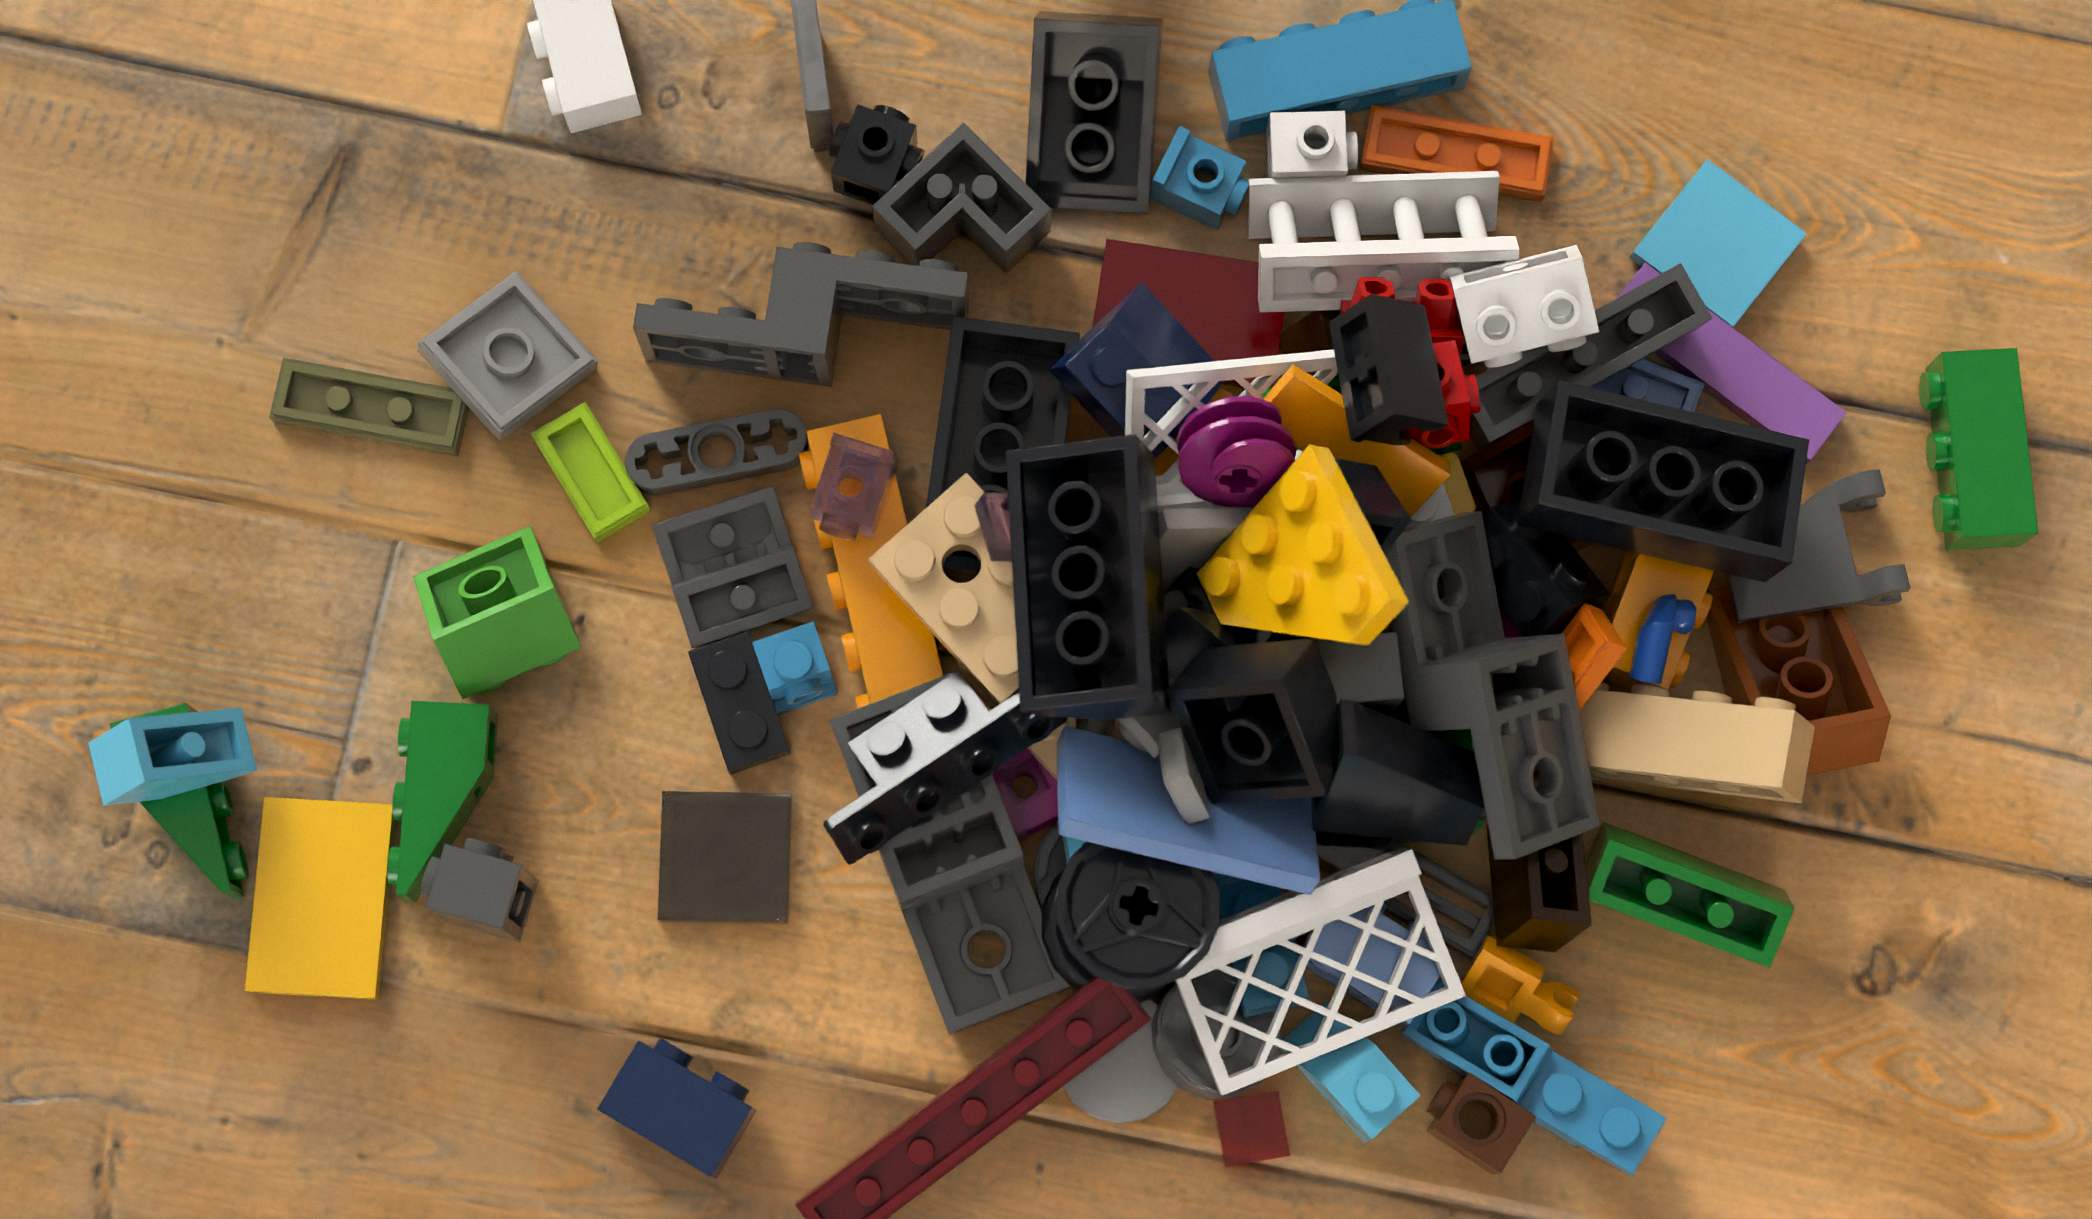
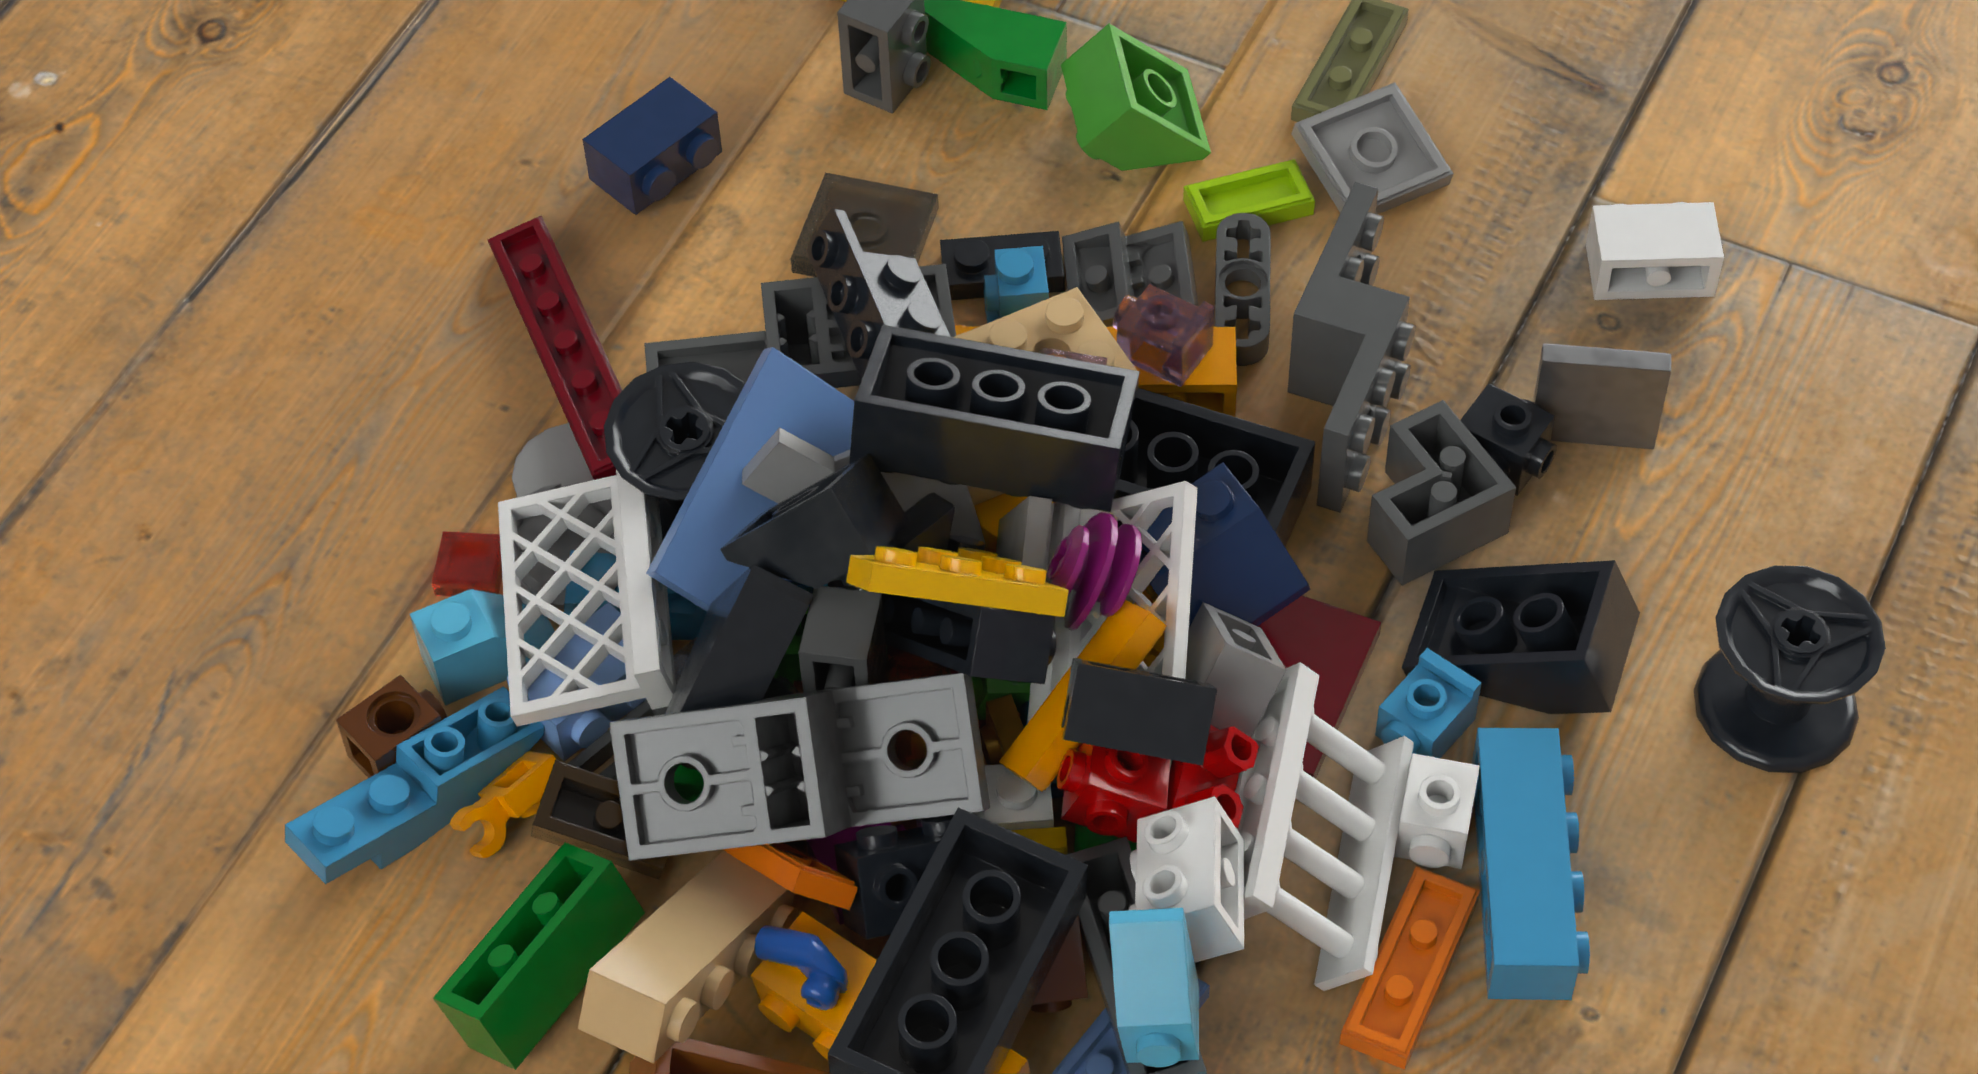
camera: 110 degrees right, 25 degrees down
none -> medium azure slope [1109,908,1199,1067]
none -> light grey brick [1185,602,1286,737]

